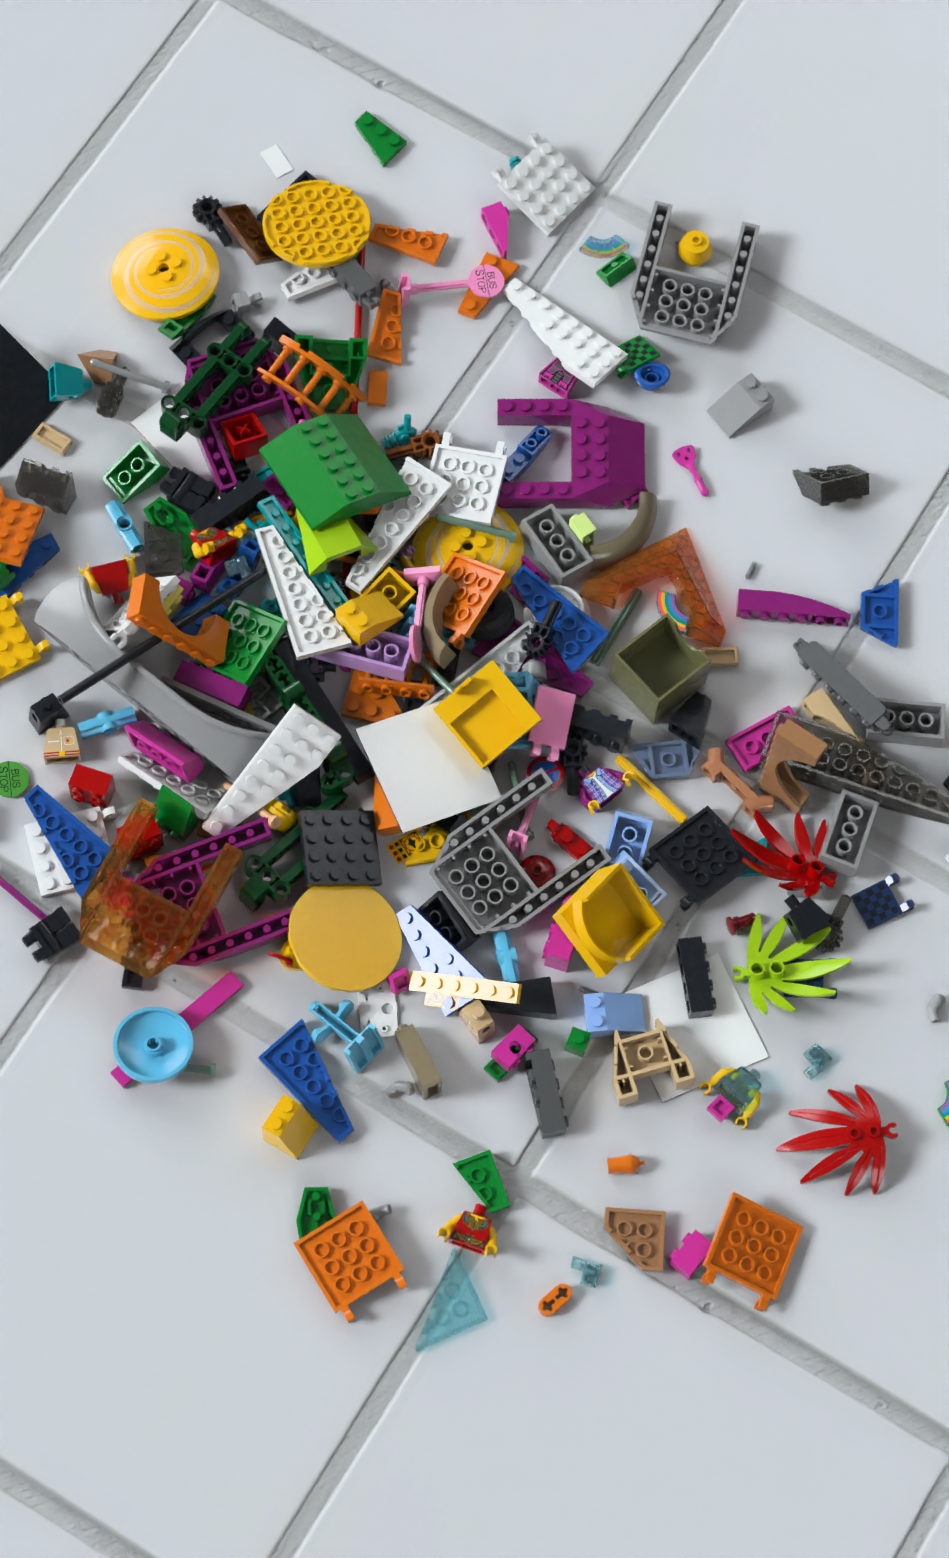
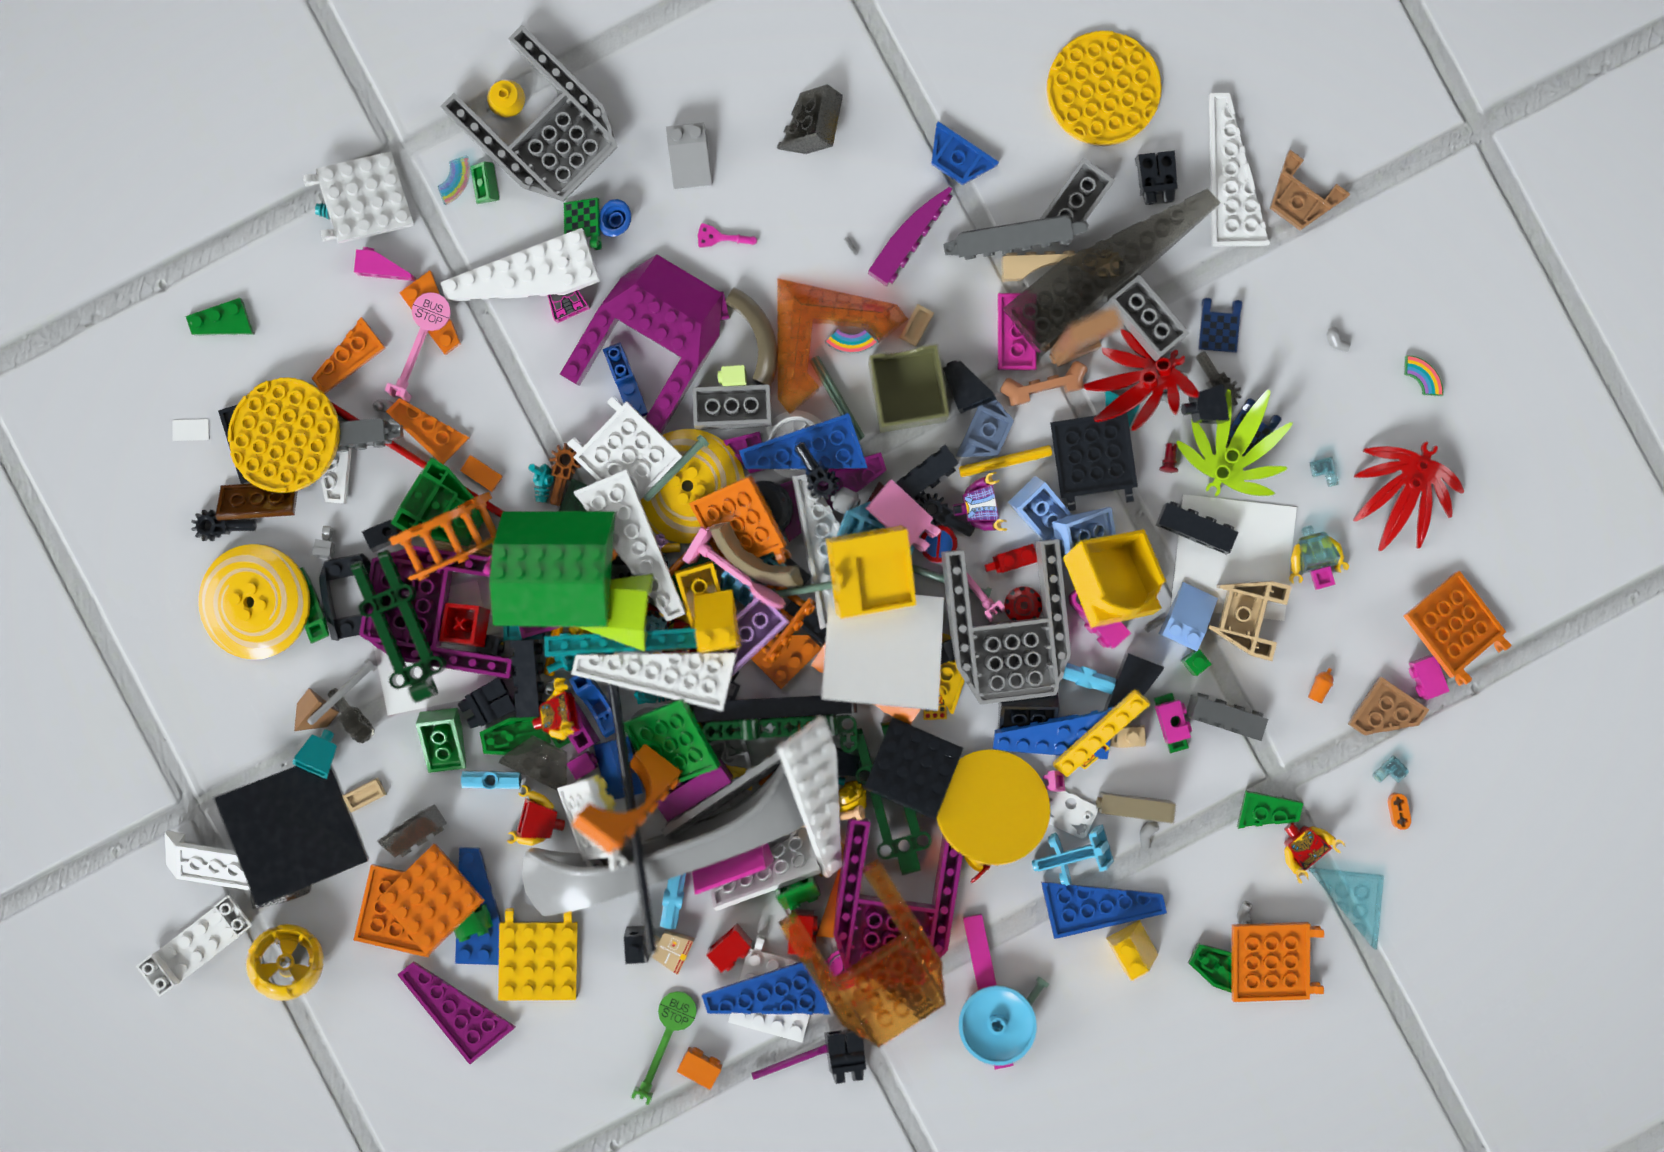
camera: 55 degrees left, 20 degrees up
clear light blue piece [224,555,252,579] -> none

